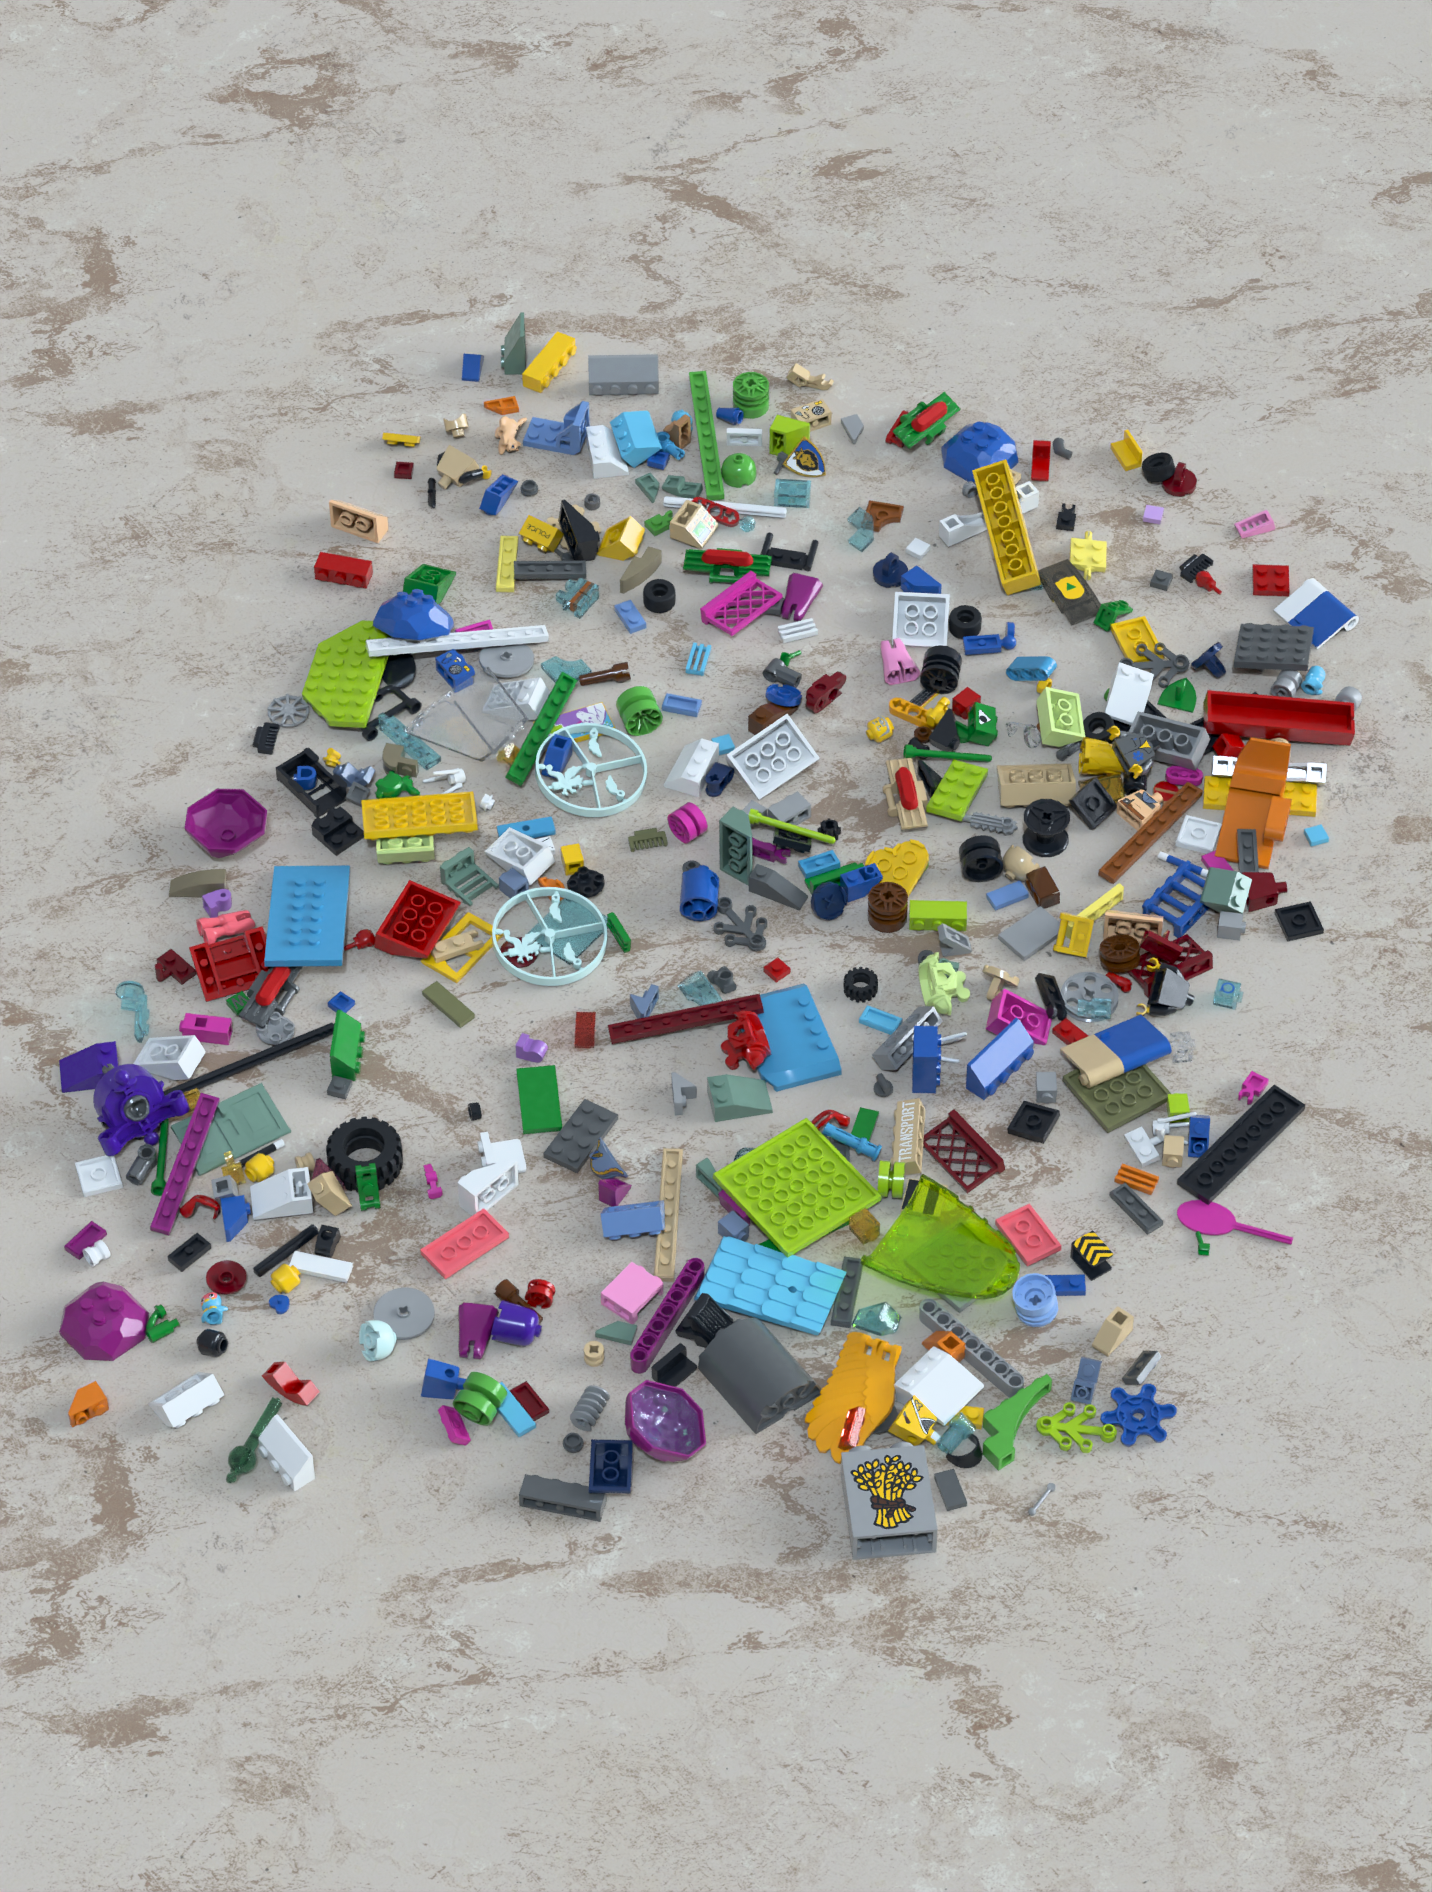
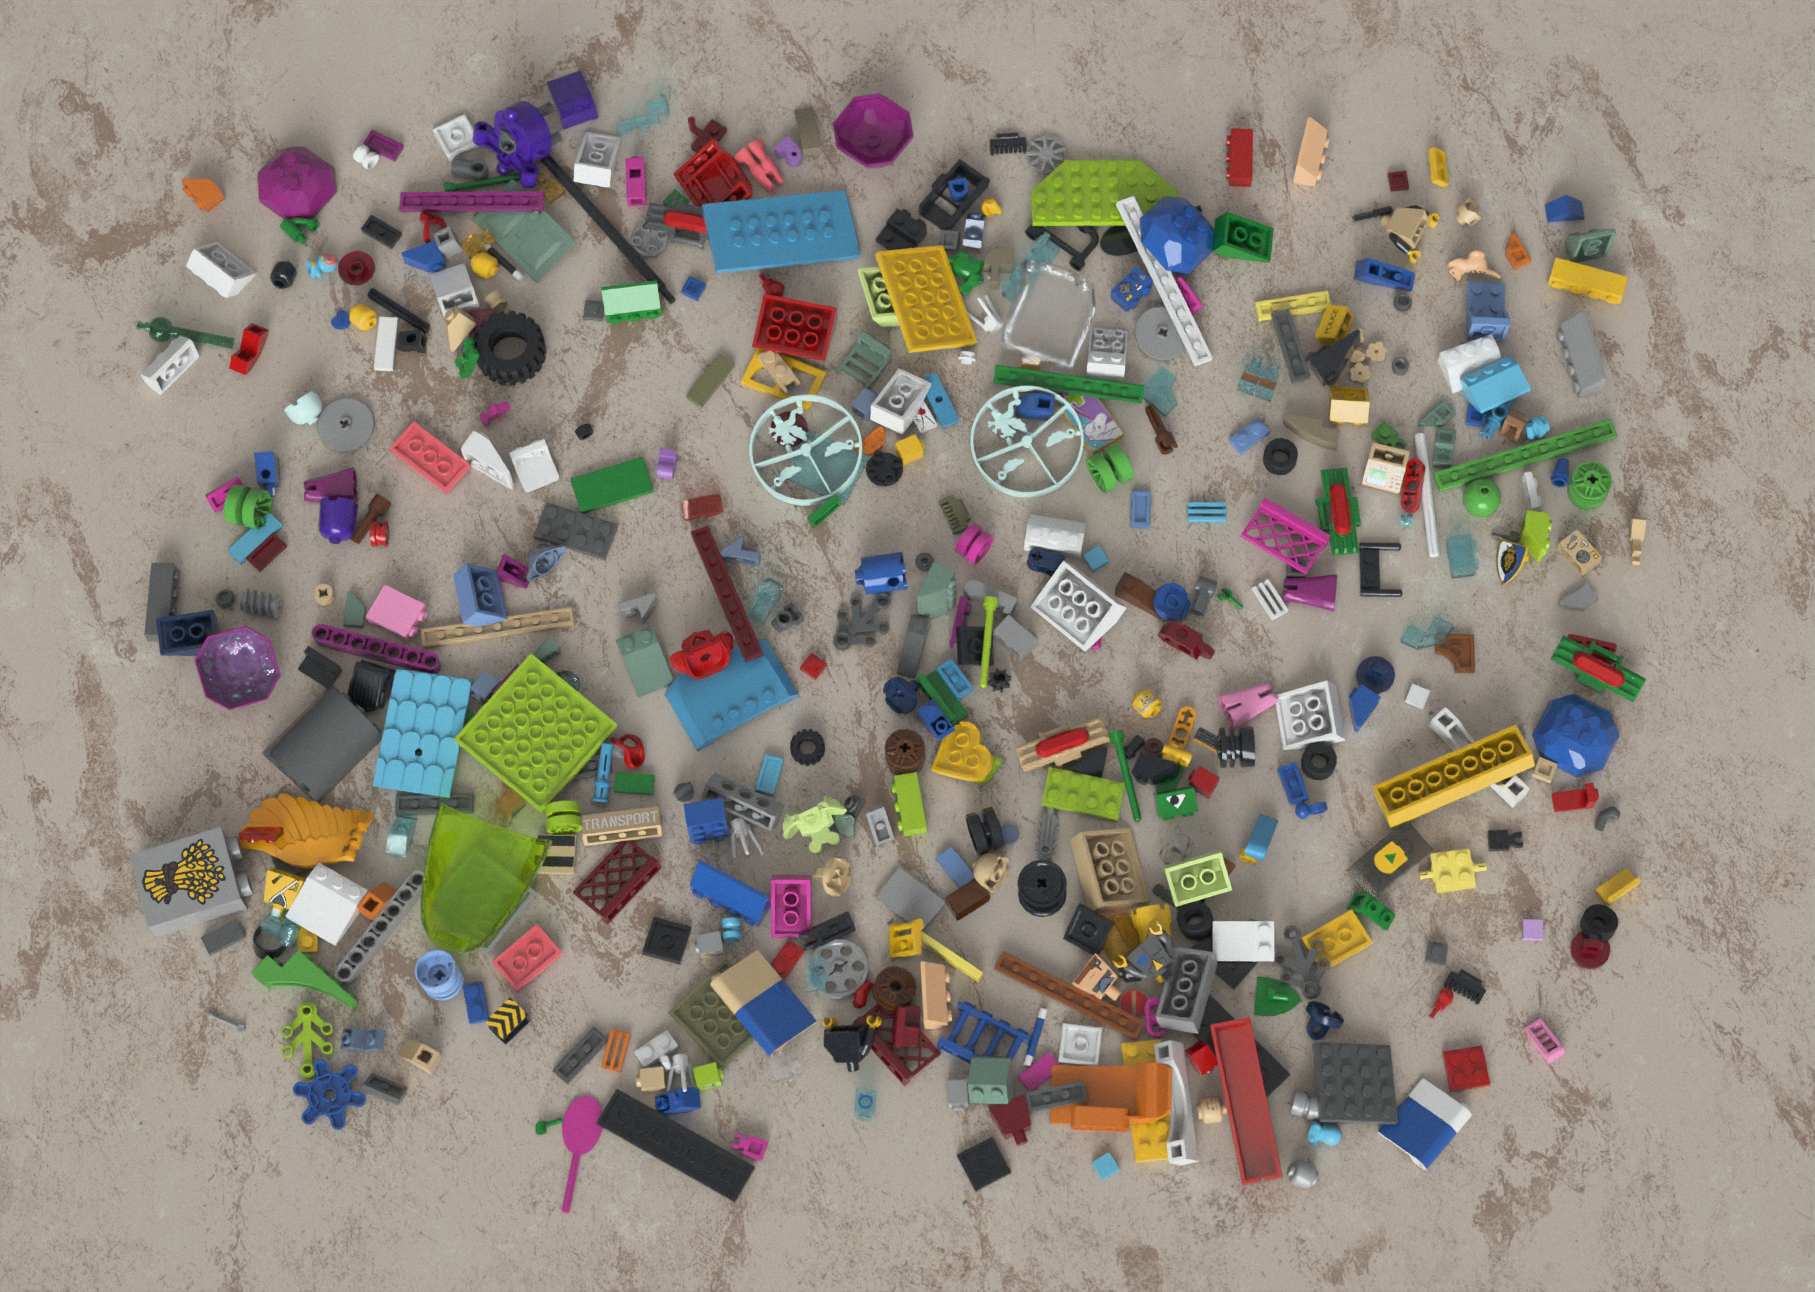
camera: 80 degrees right, 20 degrees up
none -> medium azure wheel [721,918,741,942]

